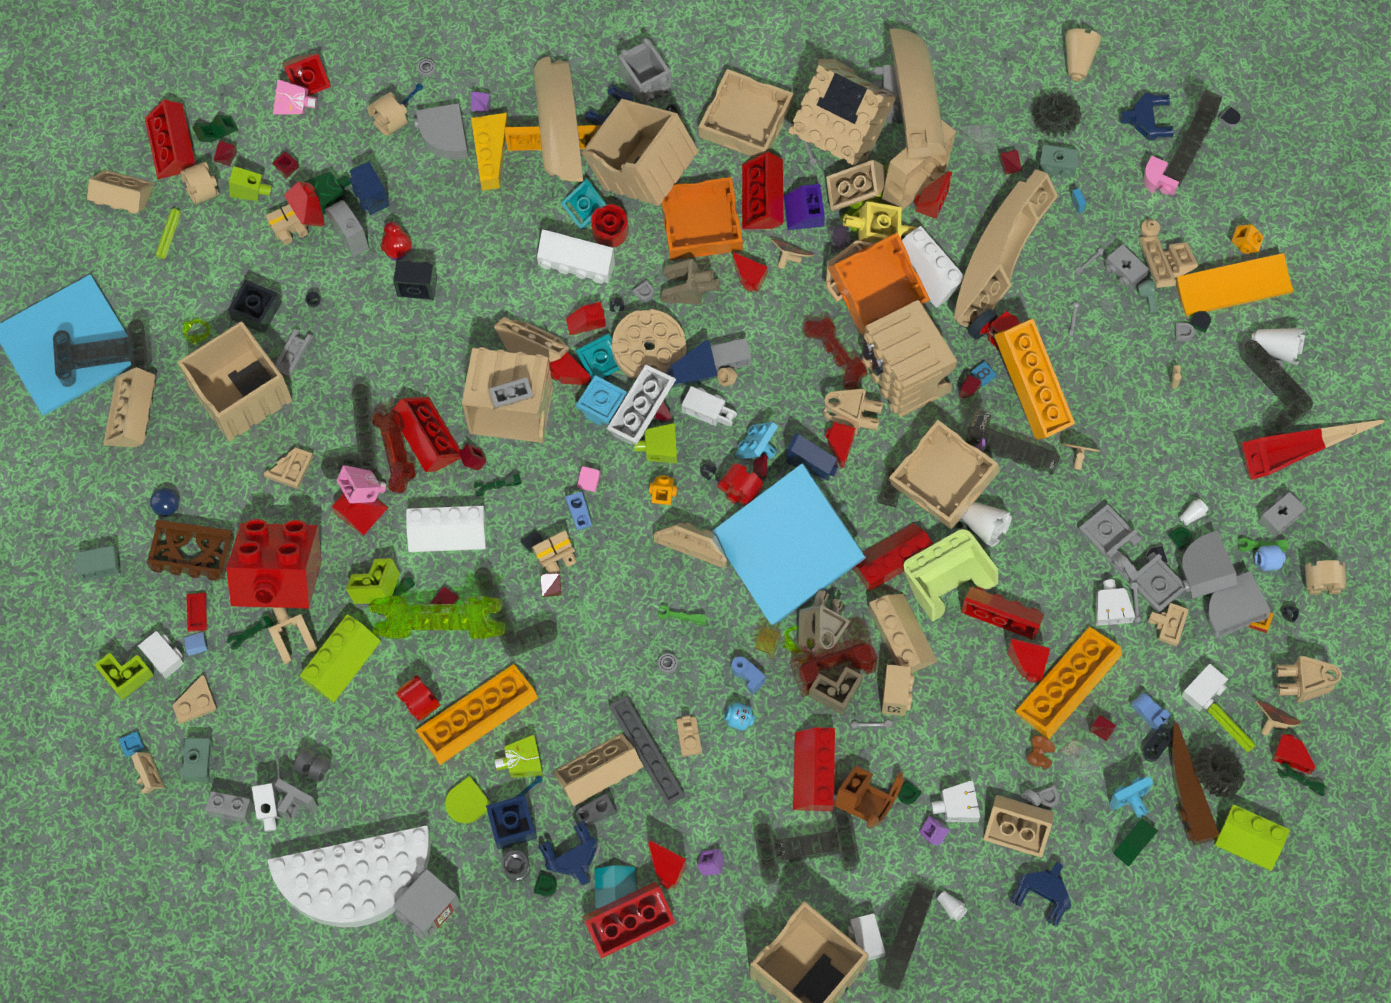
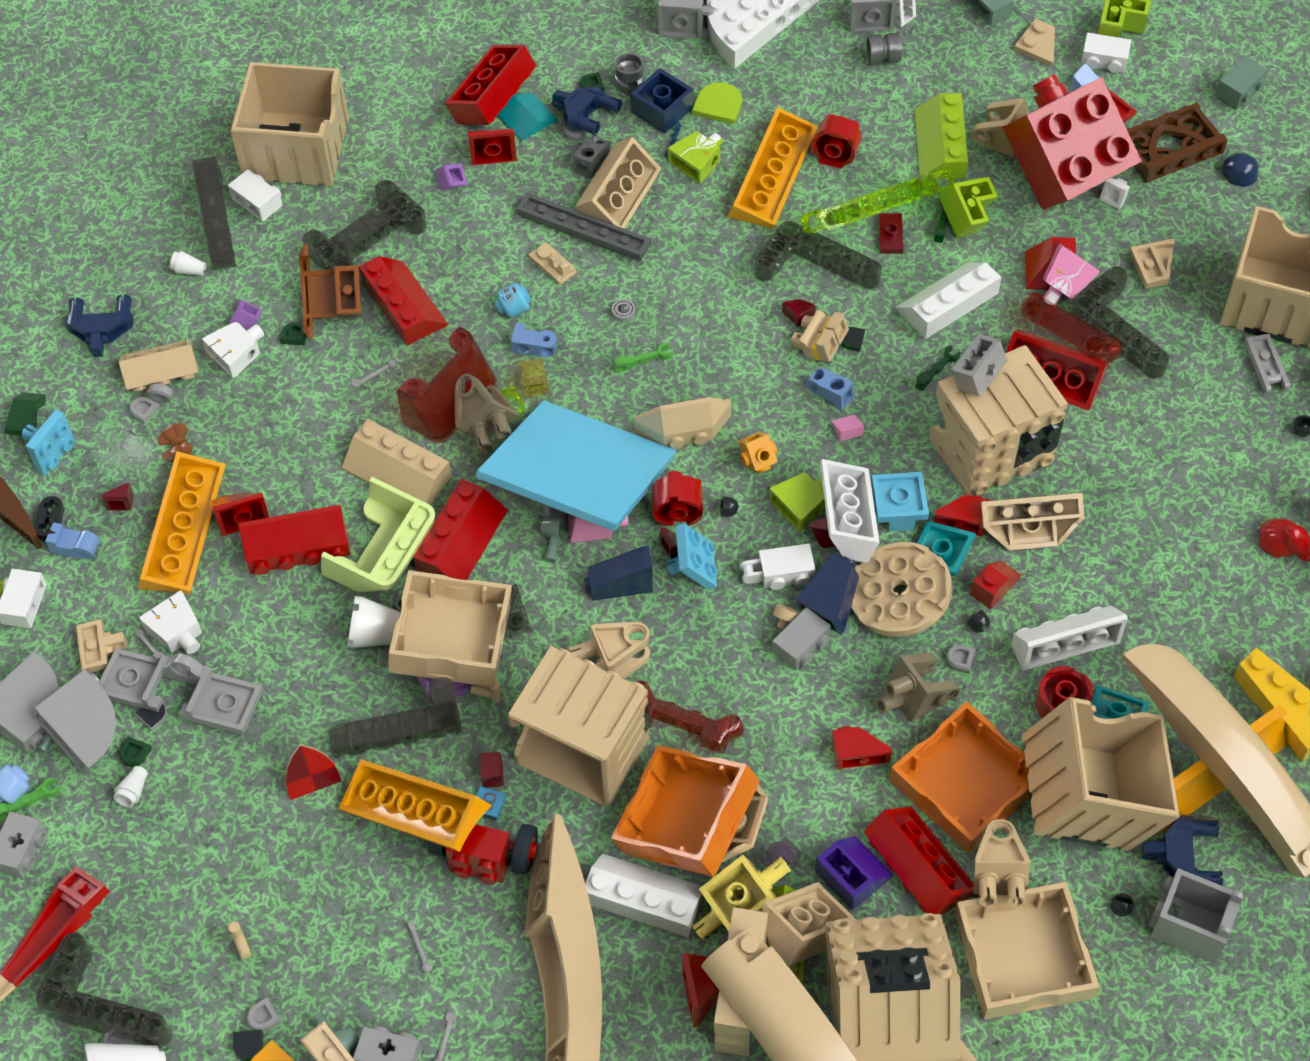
camera: 145 degrees right, 10 degrees down
black brick [393,260,437,300] -> none
shield [771,238,815,269] -> none
dark tan brick [809,667,863,716] -> none
red slope [825,422,856,468] -> none
tan brick [882,665,914,716] -> none
none -> tan piece [973,819,1030,908]

